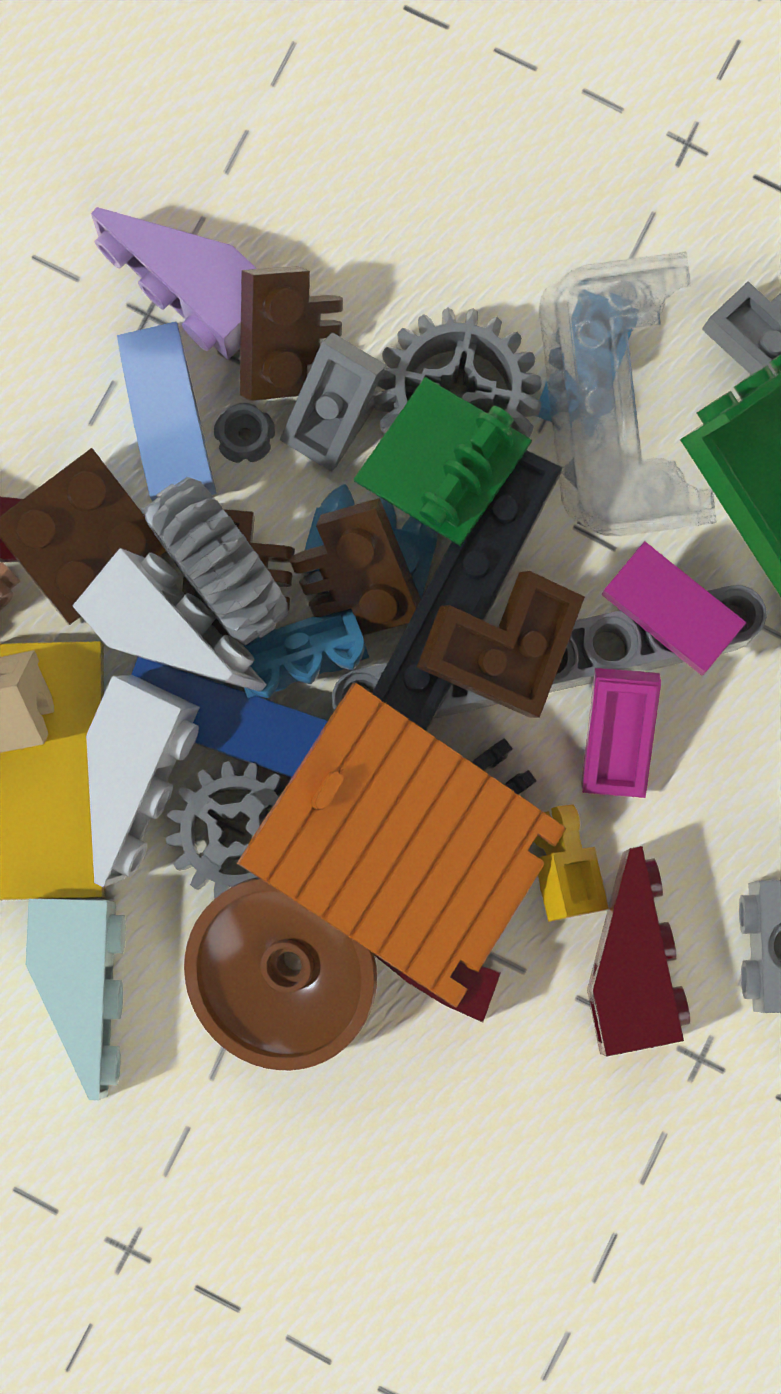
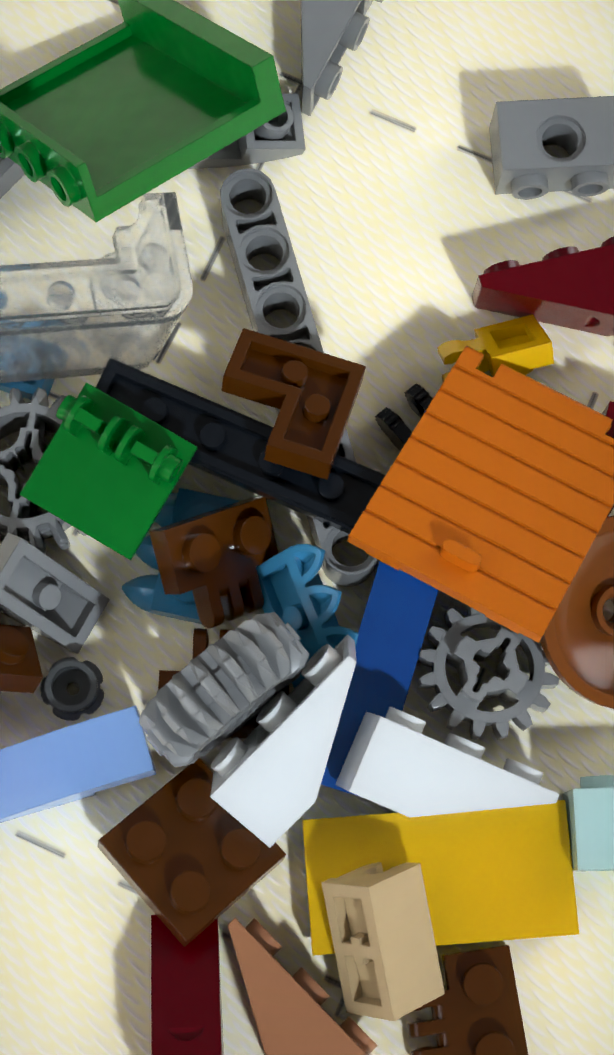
camera: 100 degrees left, 5 degrees down
dark pink tile [581,668,661,798] -> none
dark pink tile [601,541,747,676] -> none

